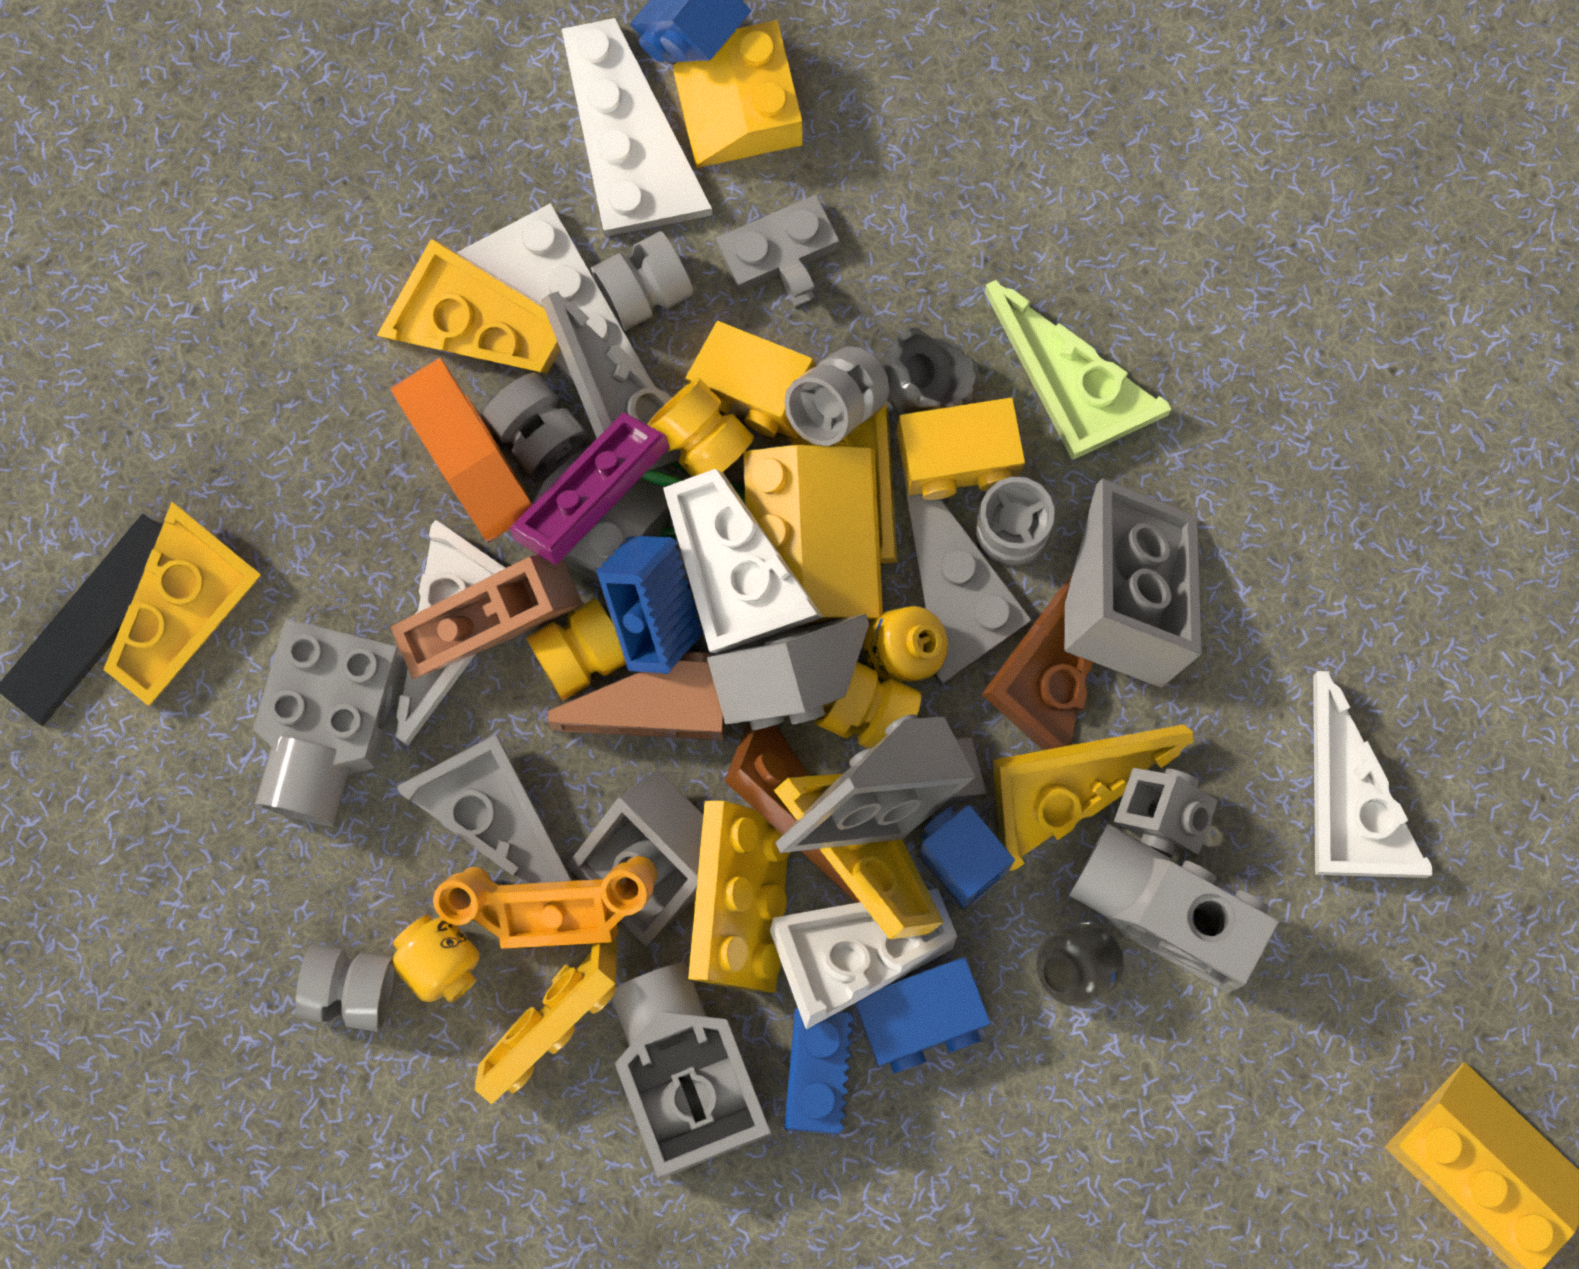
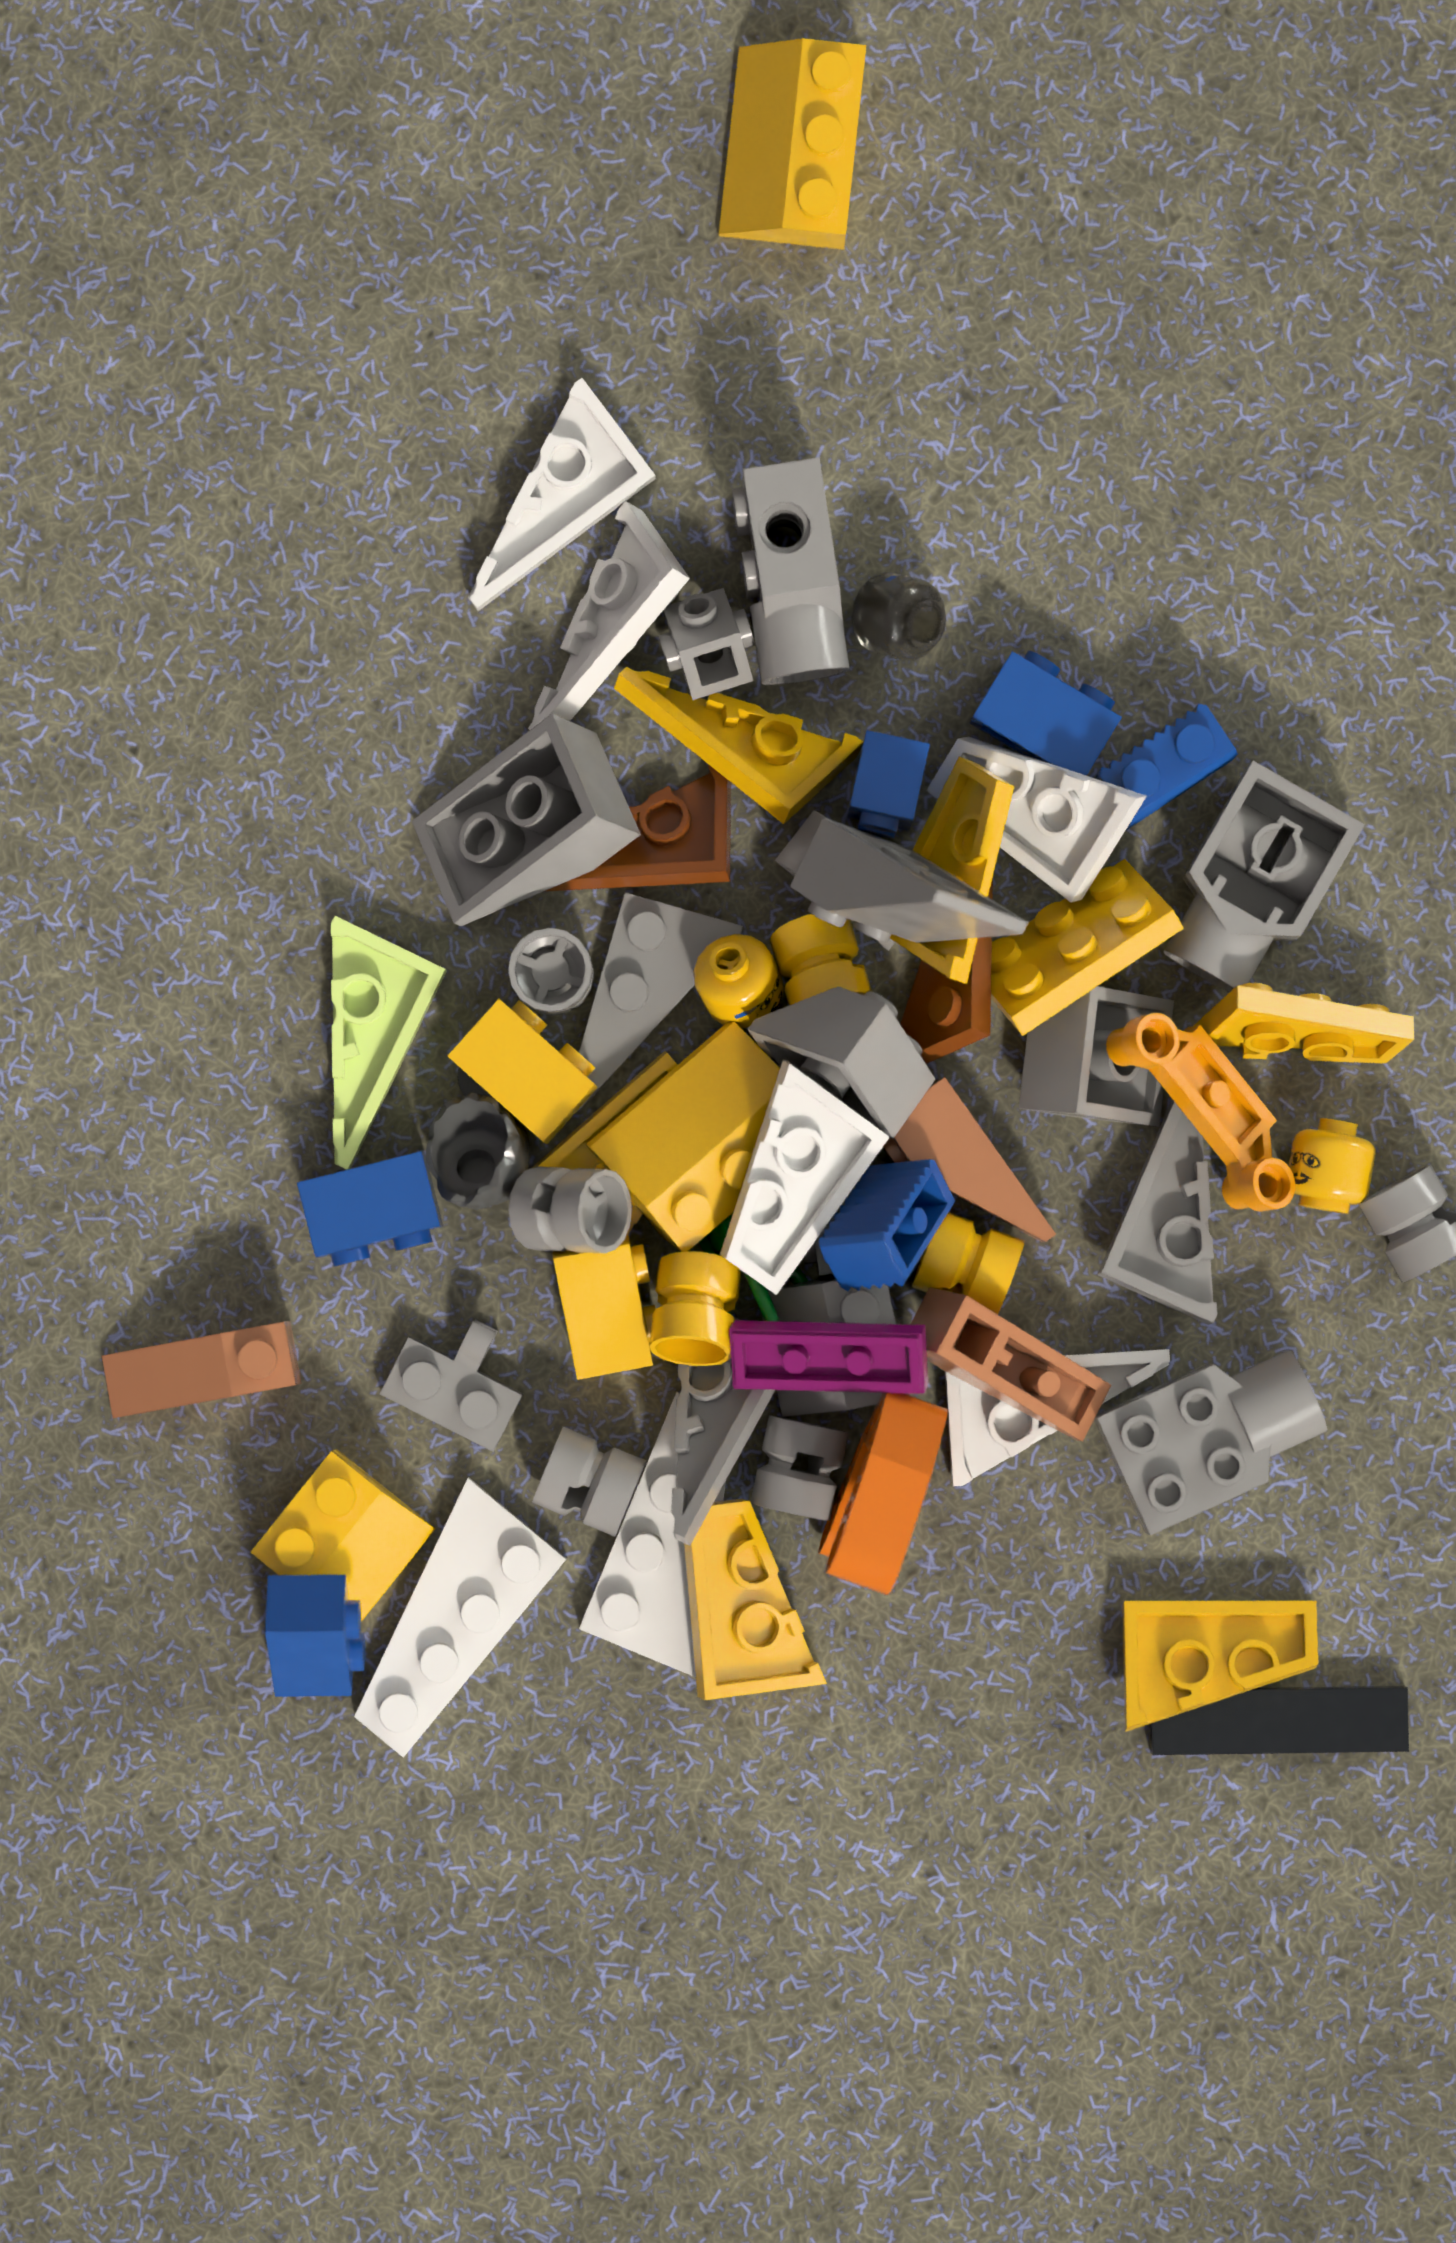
camera: 130 degrees left, 10 degrees up
none -> nougat slope [102,1321,302,1418]
none -> blue brick [297,1151,444,1267]
none -> white wing [528,501,690,730]

